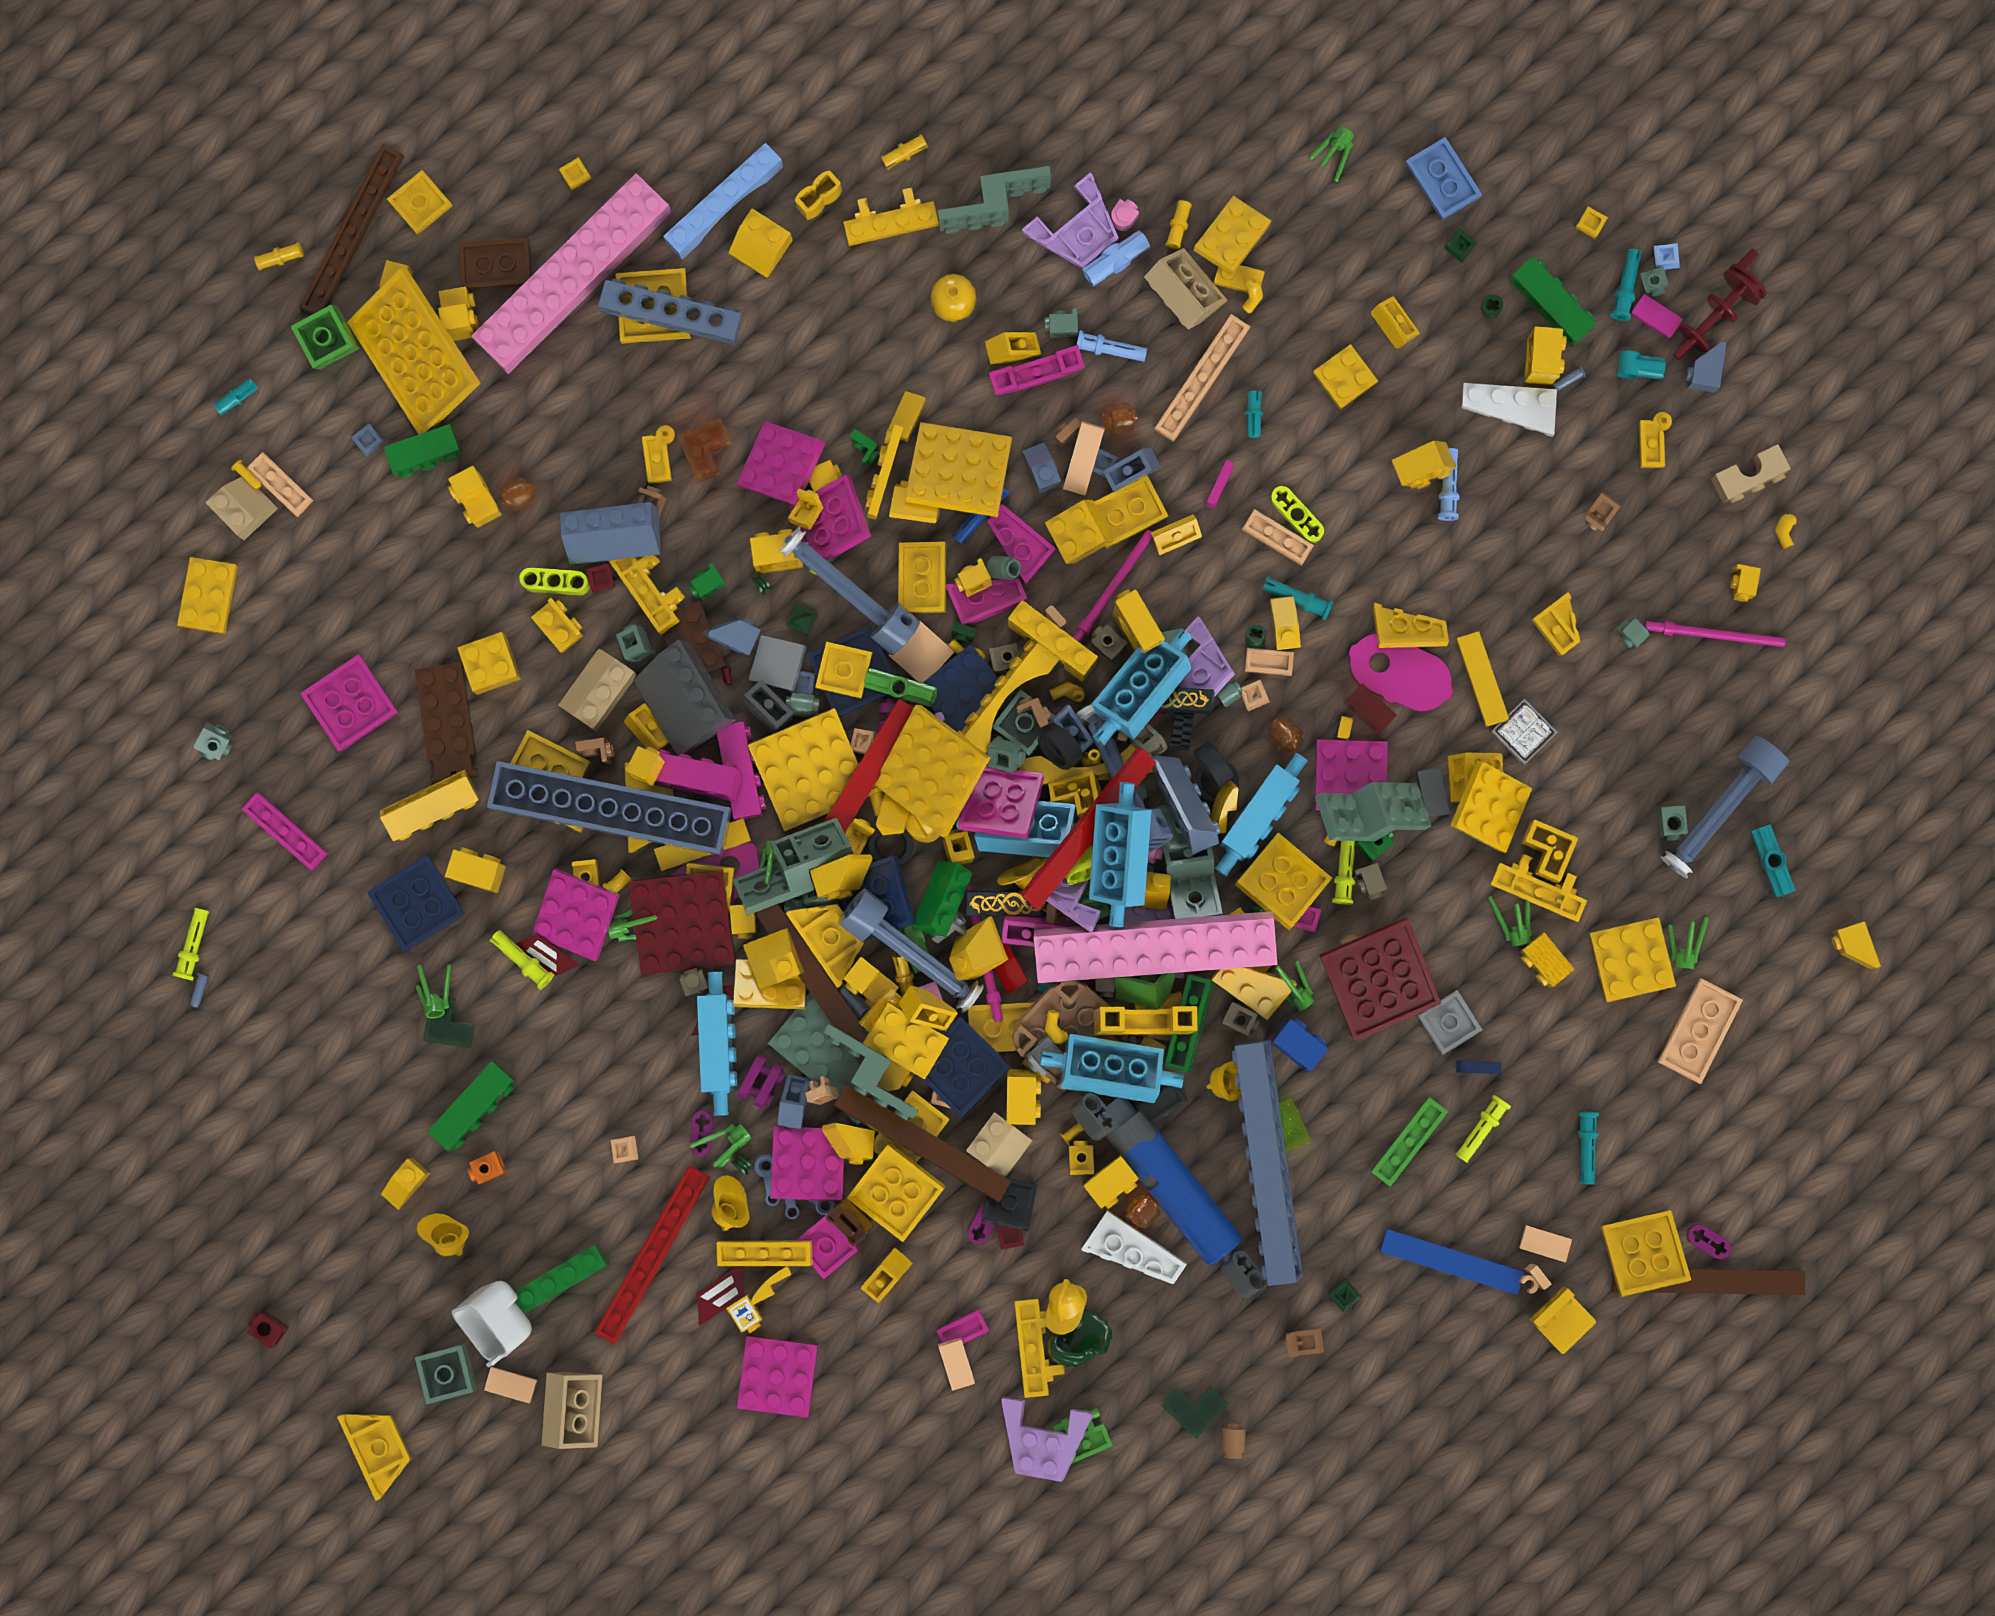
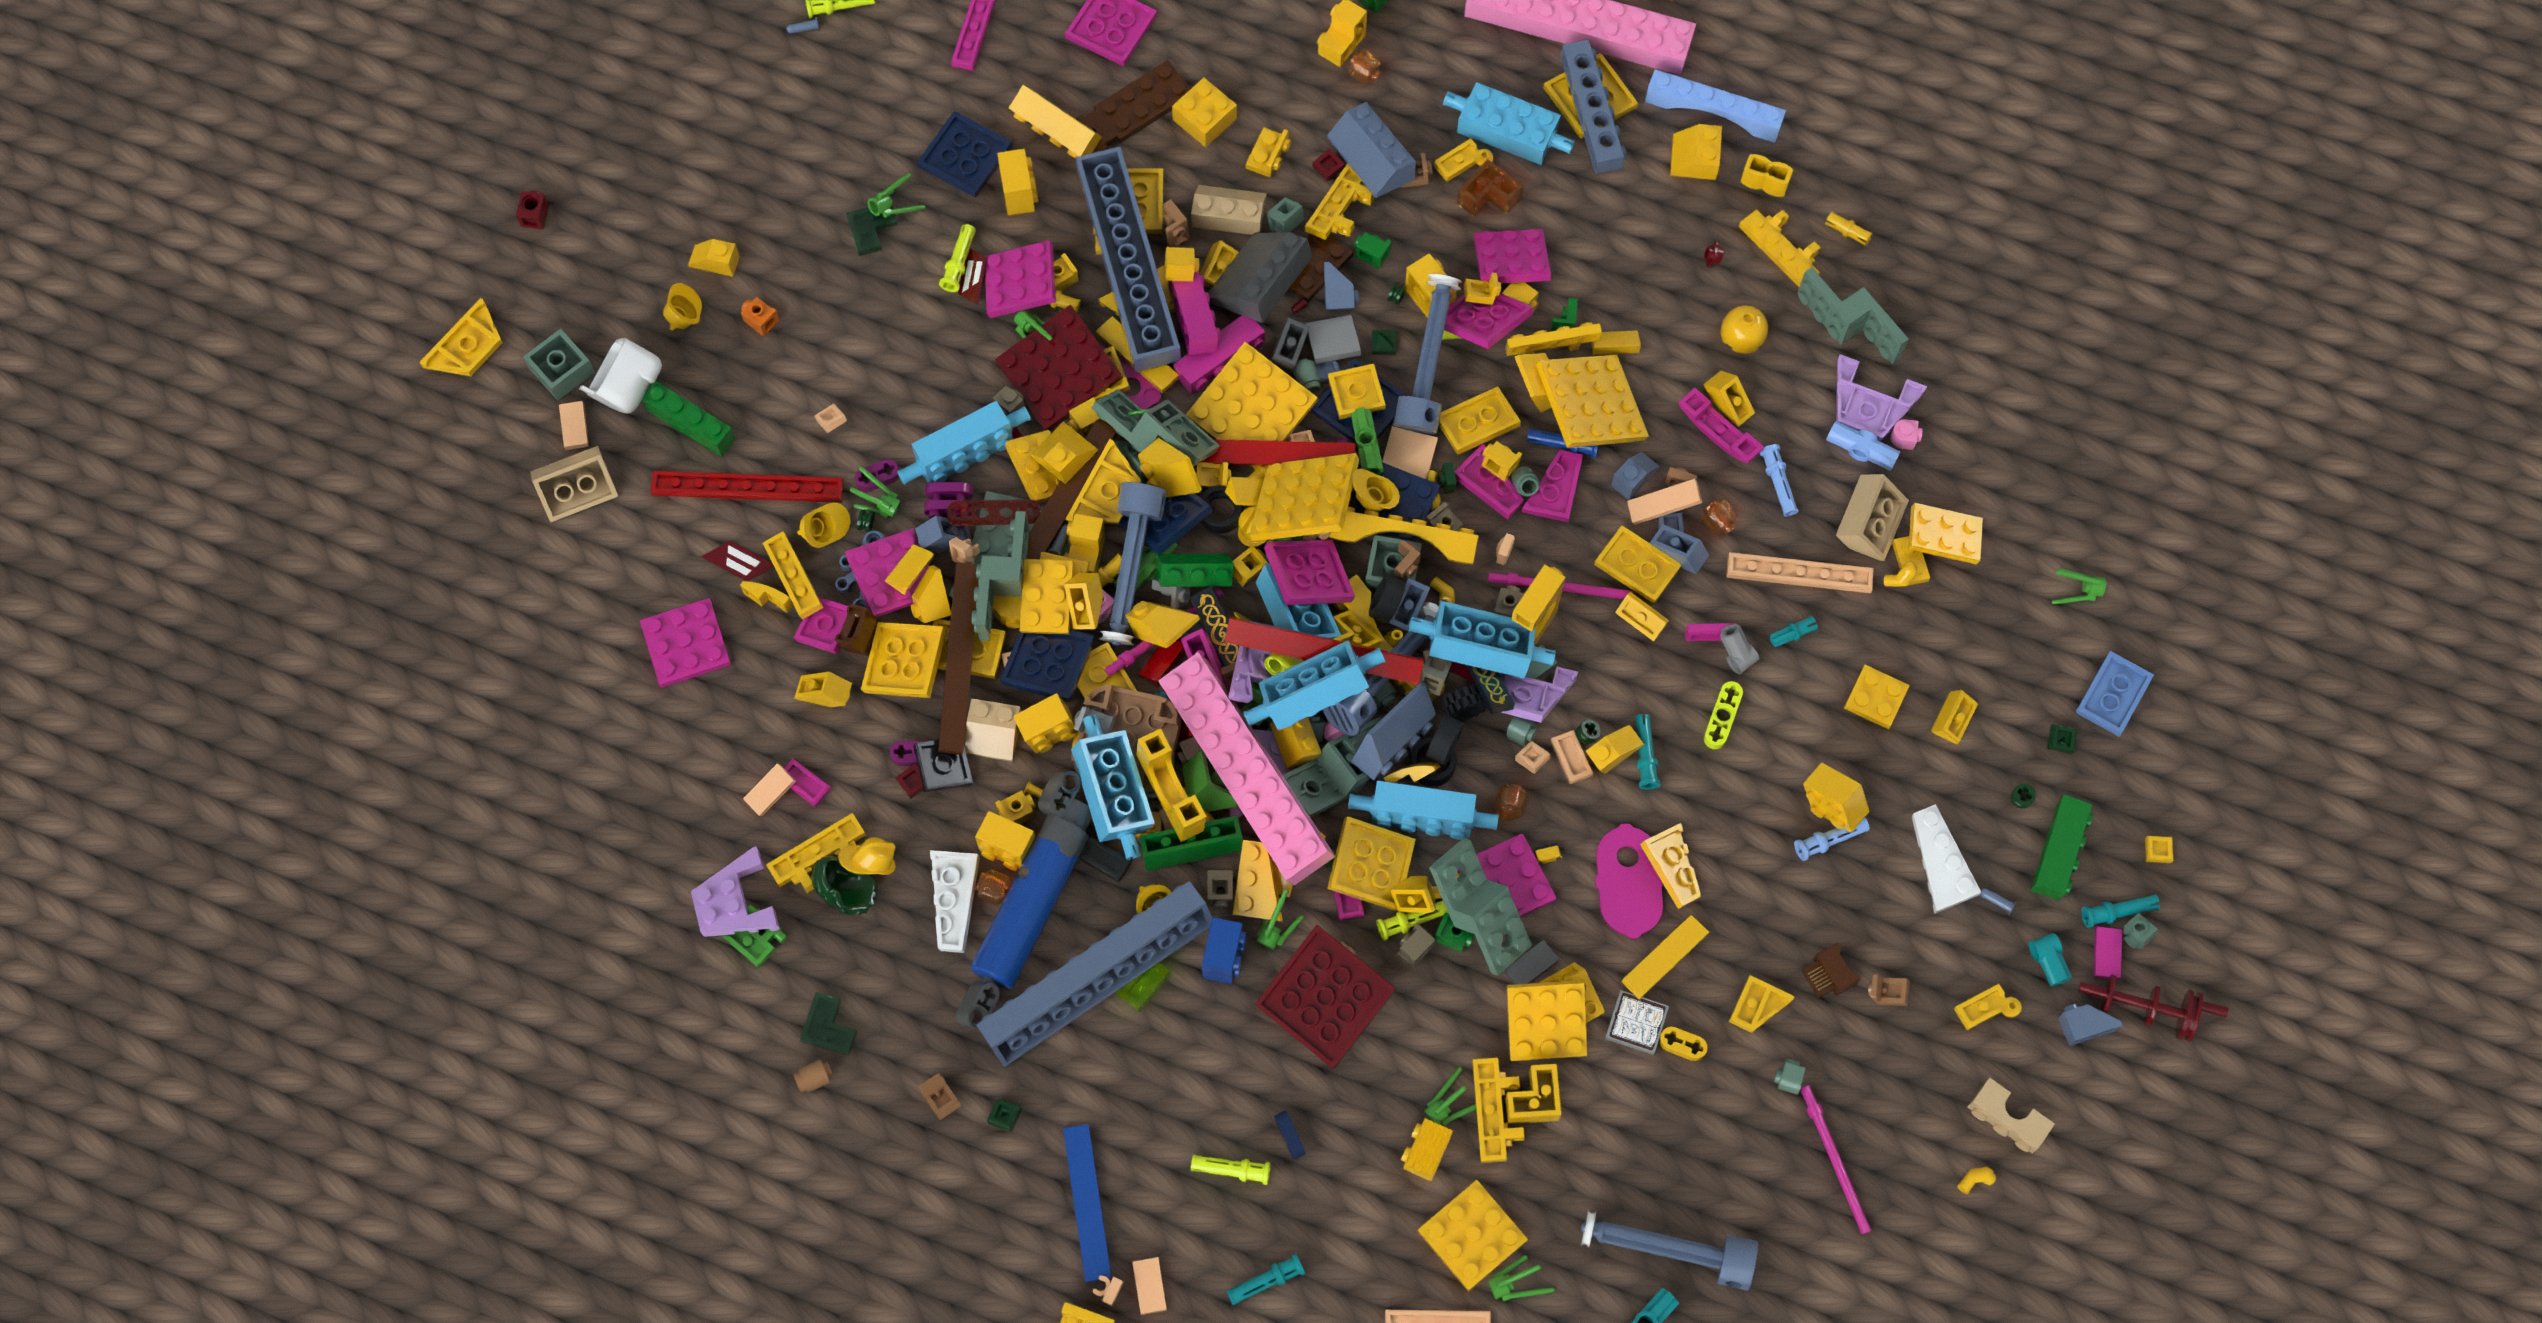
camera: 60 degrees right, 15 degrees down
green brick [427,1061,516,1151] -> none
neon yellow beam [519,568,590,595] -> none
brick [726,1294,763,1333] -> none
sand green brick [987,736,1026,773] -> none
yellow arch [1008,600,1098,683] -> none
sand green brick [1045,309,1078,338] -> none
yellow brick [1045,500,1114,564] -> none
yellow arm [1045,1010,1068,1045] -> none
yellow pin [1166,200,1192,249] -> none
light nougat tile [1242,509,1314,566] -> none
clear red brick [1344,683,1397,735] -> none
bright green plate [1371,1097,1448,1187] -> none
light grey tile [1417,990,1483,1055] -> none
yellow brick [1524,326,1566,385] -> none
light blue tile [1654,243,1680,270] -> none
sand green brick [1657,806,1688,841] -> none
yellow brick [1730,564,1761,602] -> none
none -> yellow slope [885,544,934,595]
none -> clear red beam [947,500,1041,526]
none -> yellow piece [1352,469,1400,512]
none -> yellow slope [1390,876,1436,913]
none -> medium azure brick [1443,82,1575,165]
none -> yellow beam [1659,1027,1708,1061]
none -> dark red plate [1704,241,1724,267]
none -> light grey piece [1720,623,1759,674]
none -> reddish brown piece [1802,943,1861,998]

